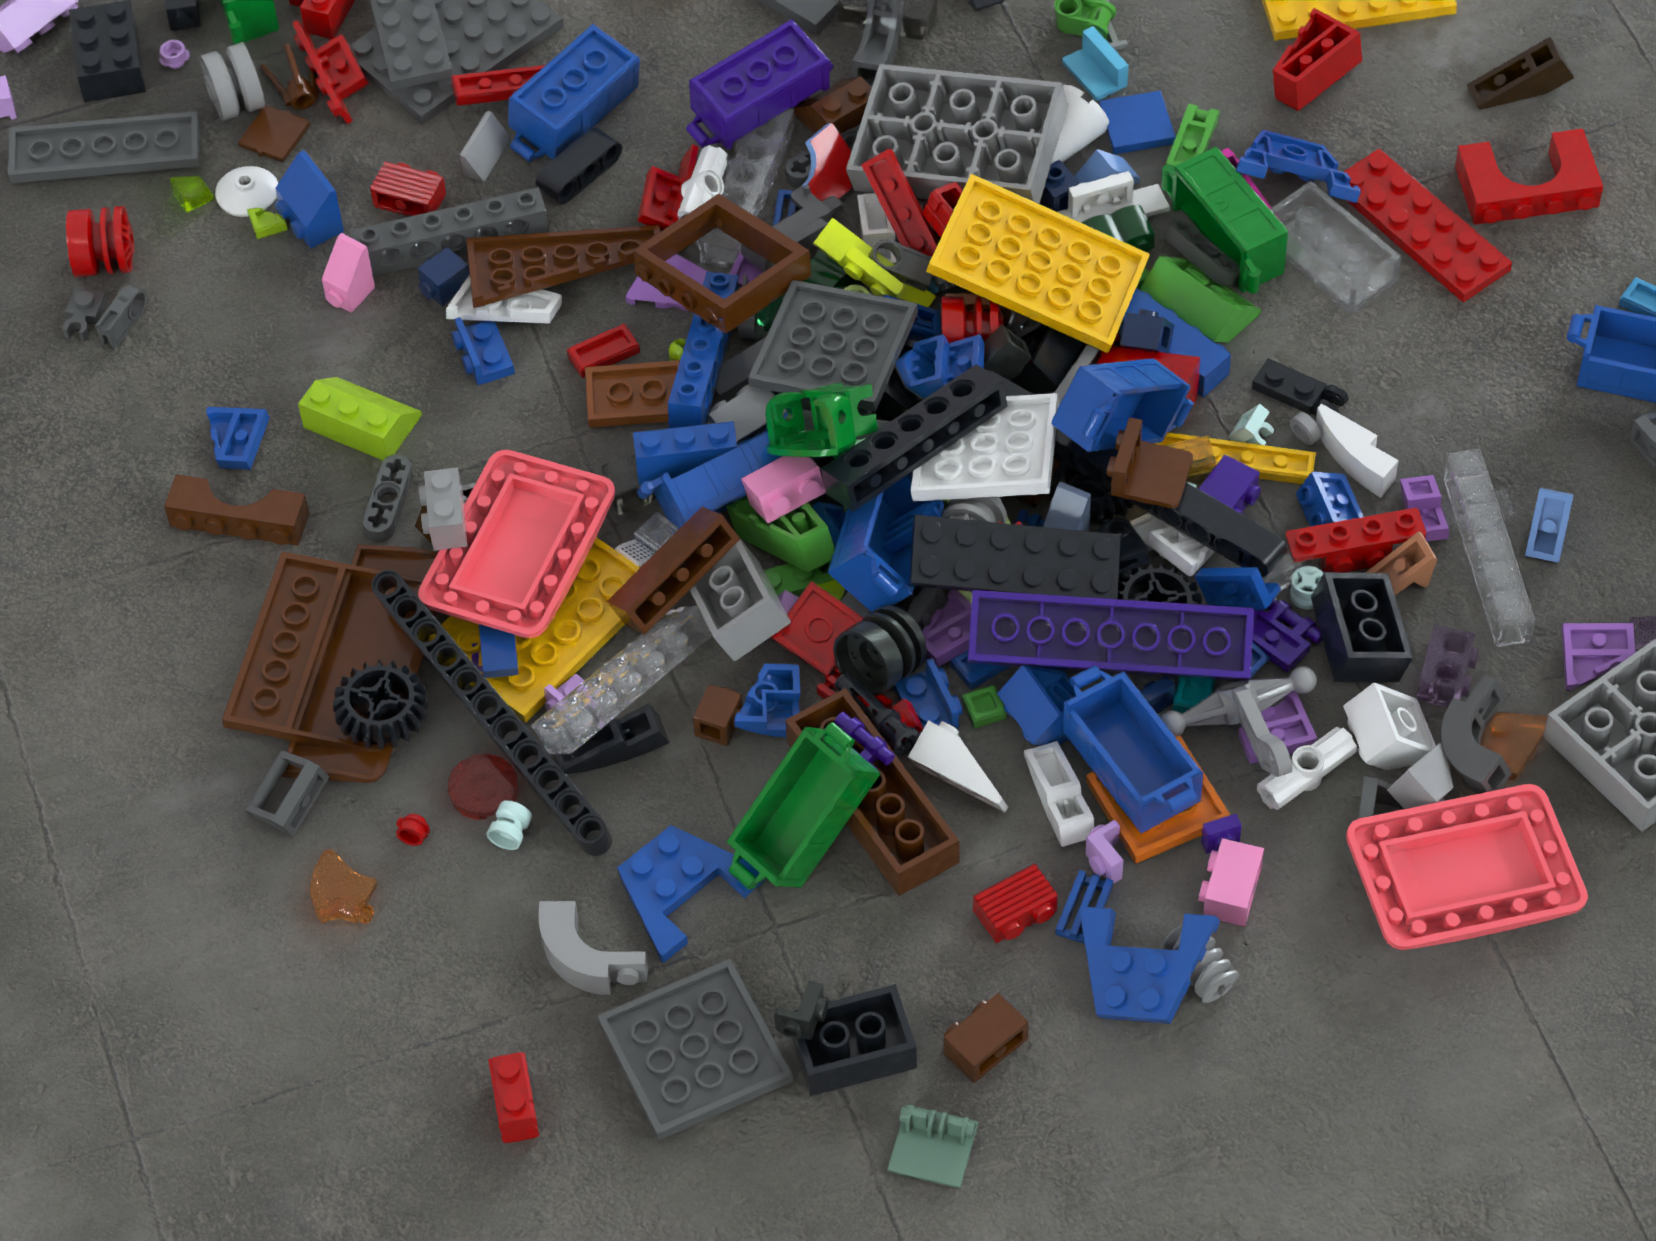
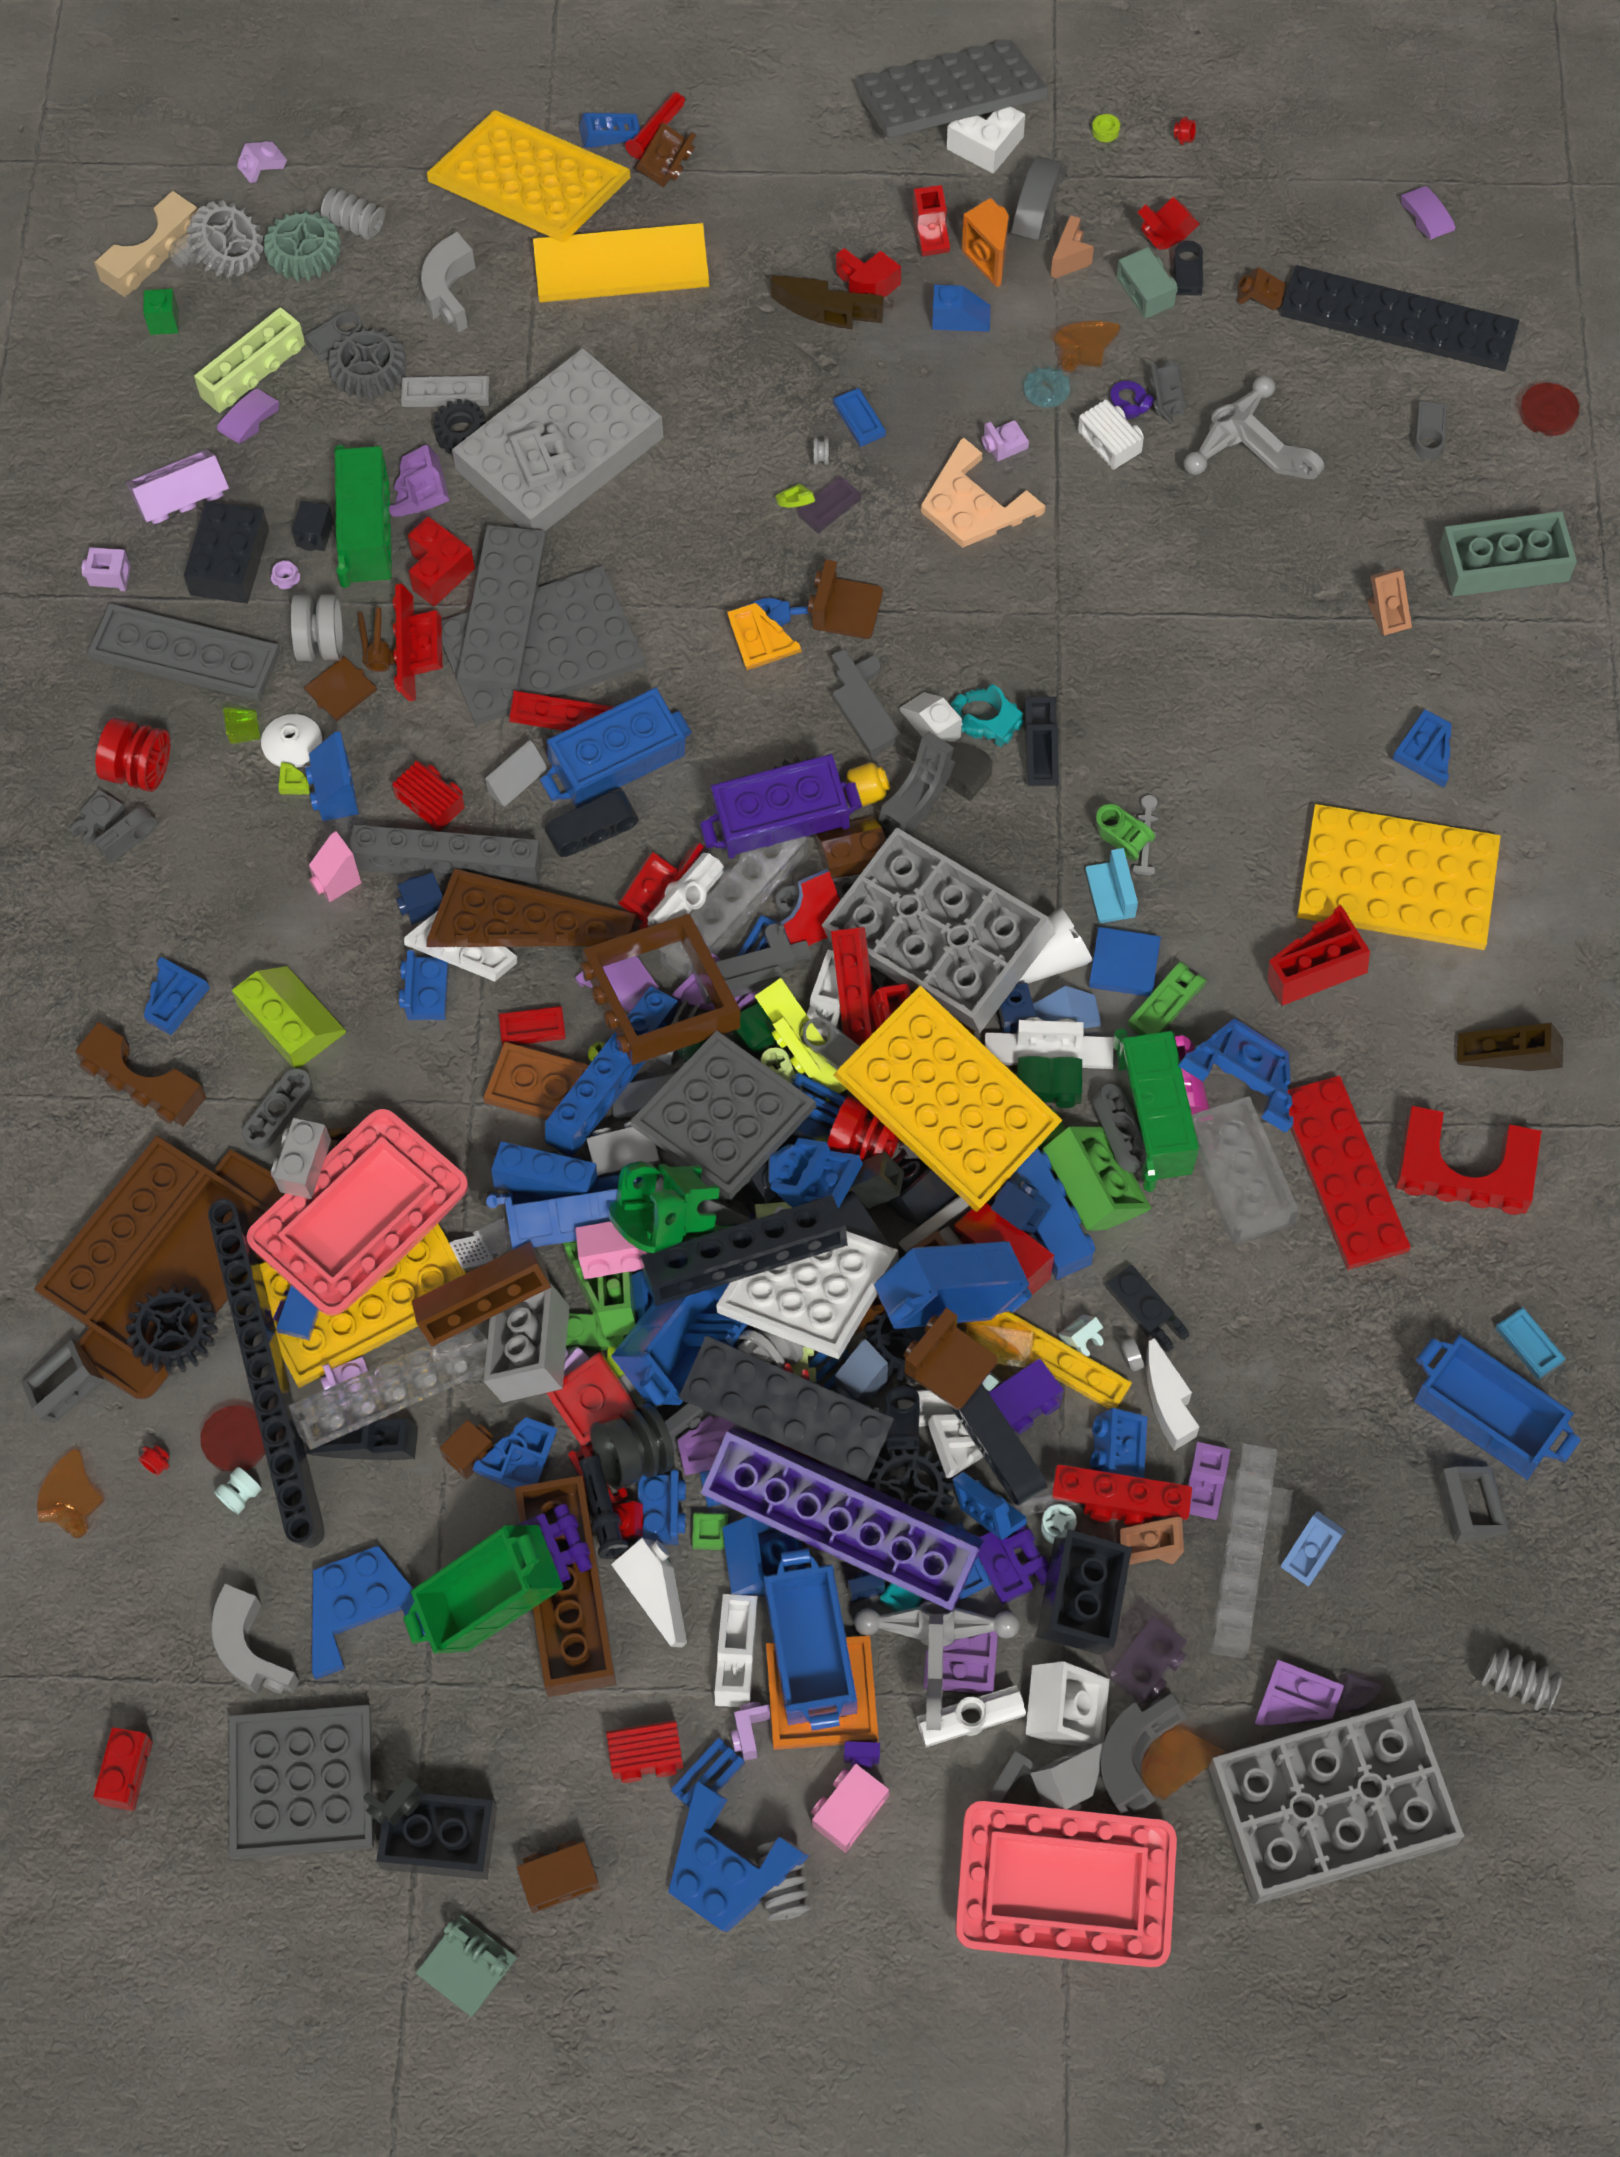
camera: 20 degrees right, 10 degrees up
none -> yellow head [843,762,890,807]

